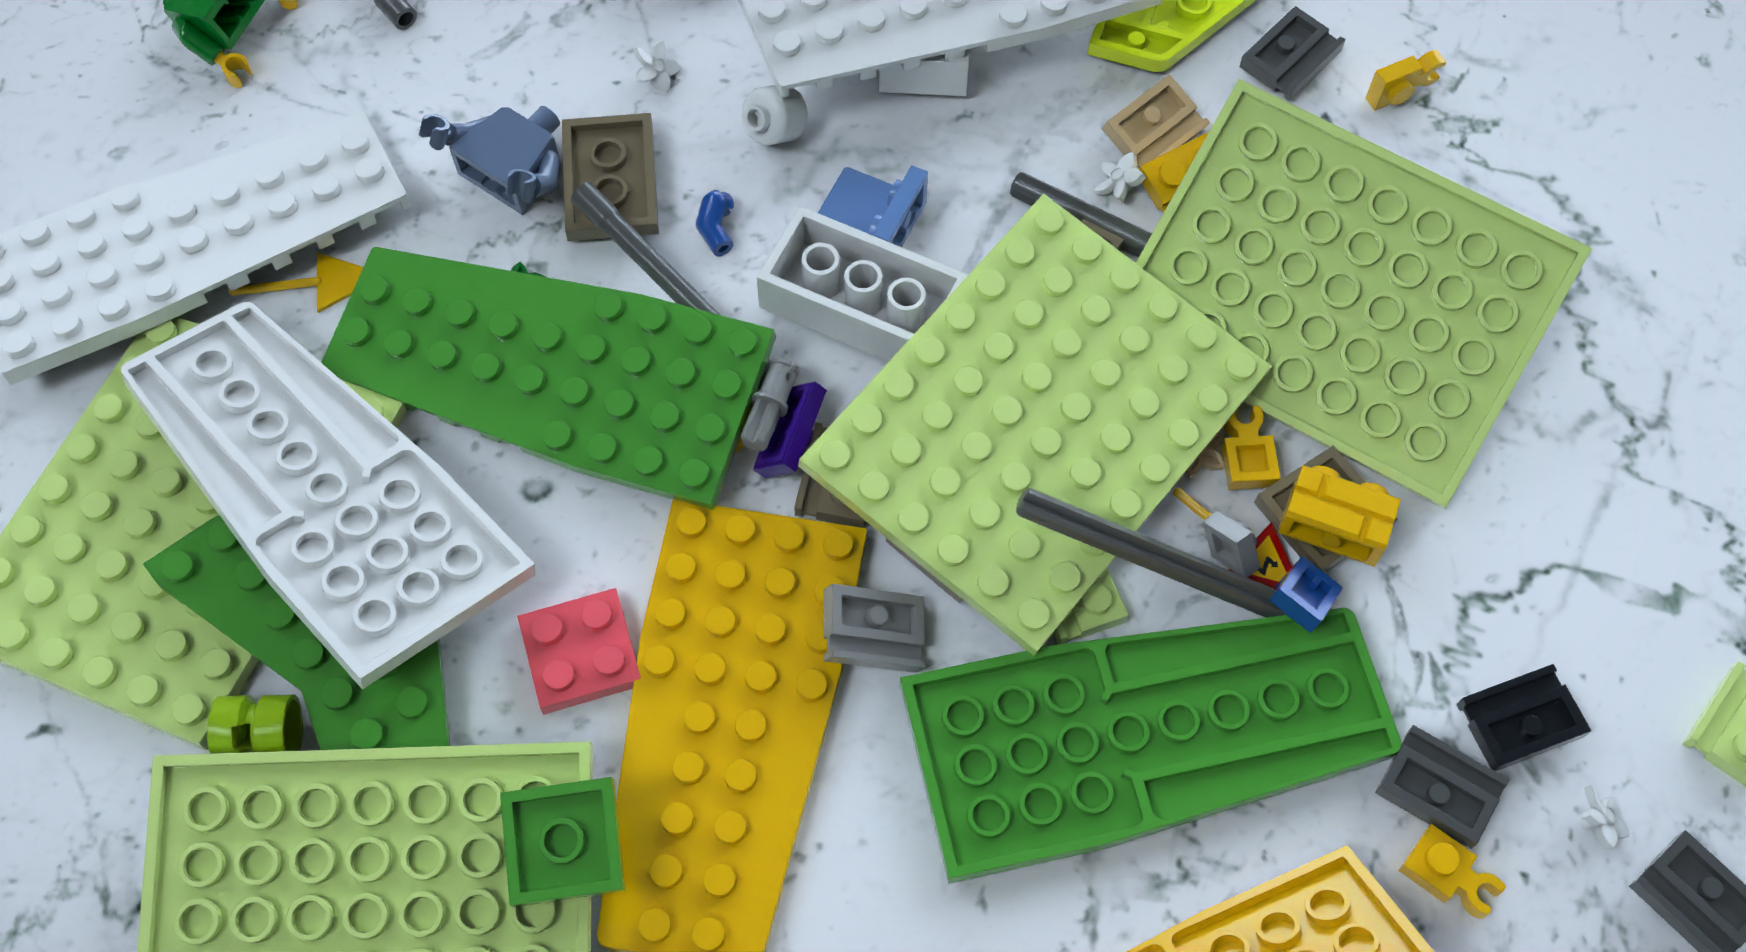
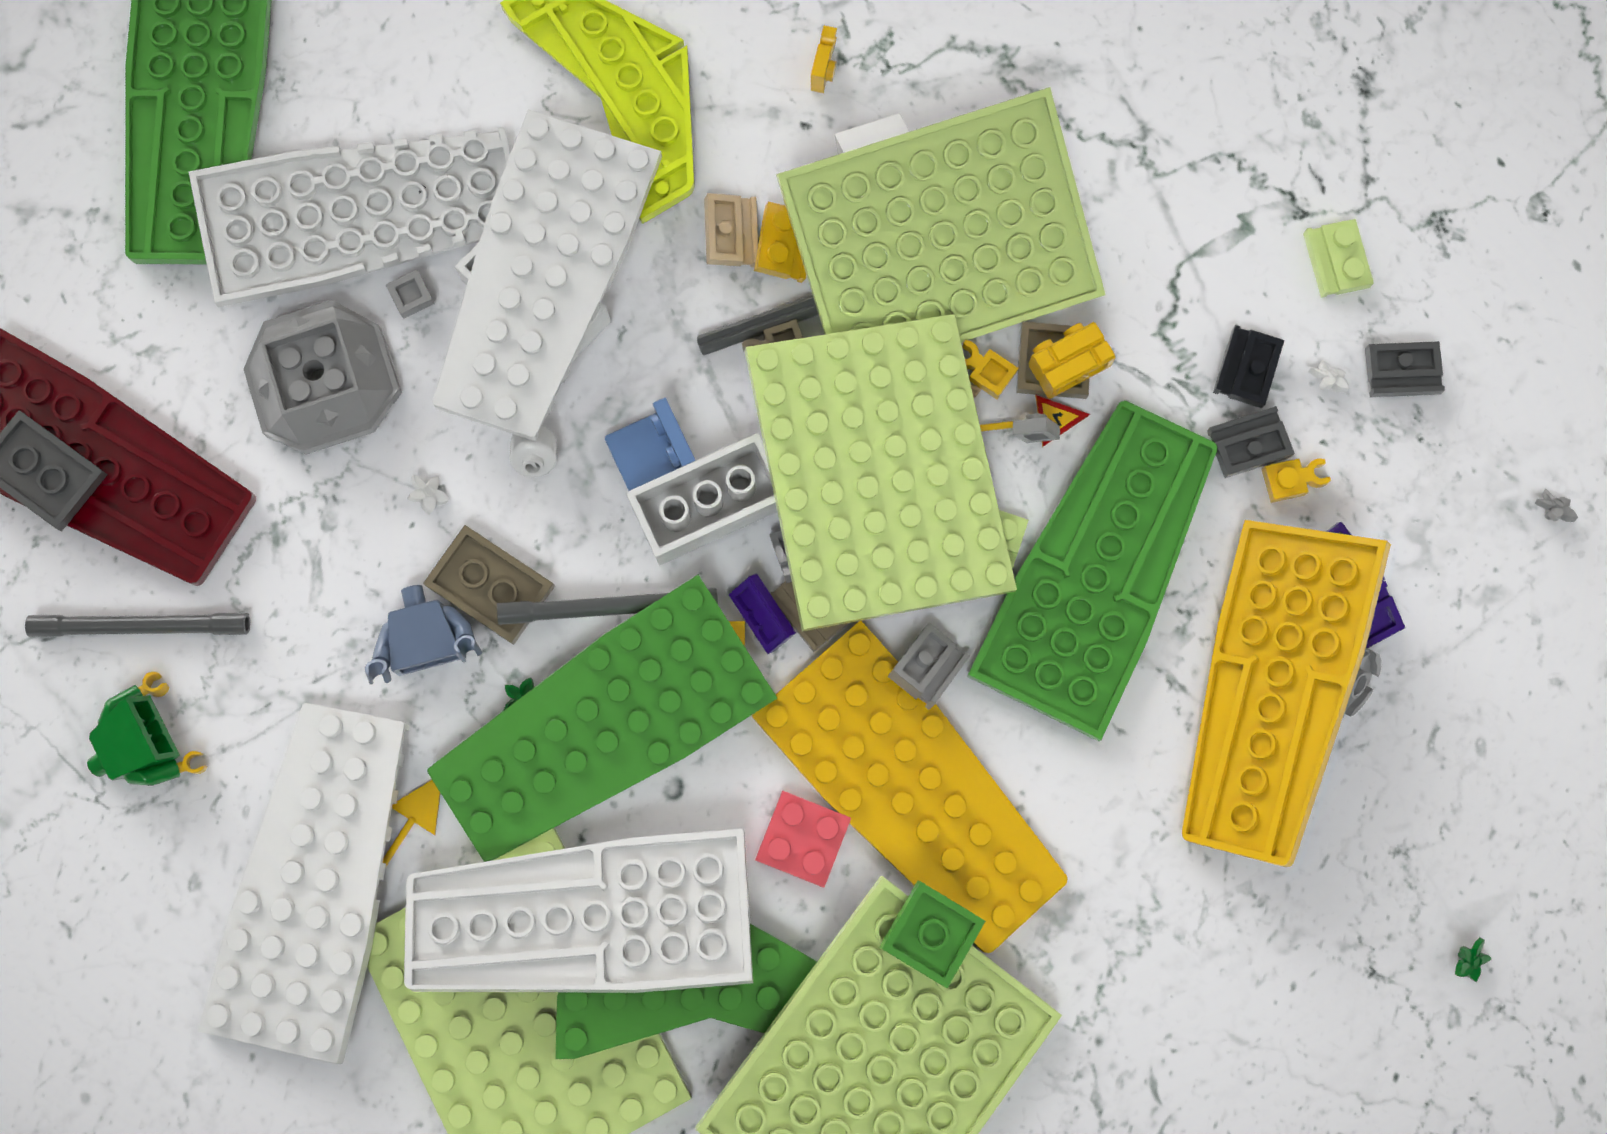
camera: 50 degrees left, 15 degrees up
lime wheel [207,694,303,754] -> none
blue arm [695,190,734,257] -> none
light grey axle [741,358,800,452] -> none
dark grey axle [1016,488,1286,618] -> none
white plant [1094,152,1146,202] -> none
dark grey plate [1239,6,1346,101] -> none
blue bracket [1269,556,1343,633] -> none

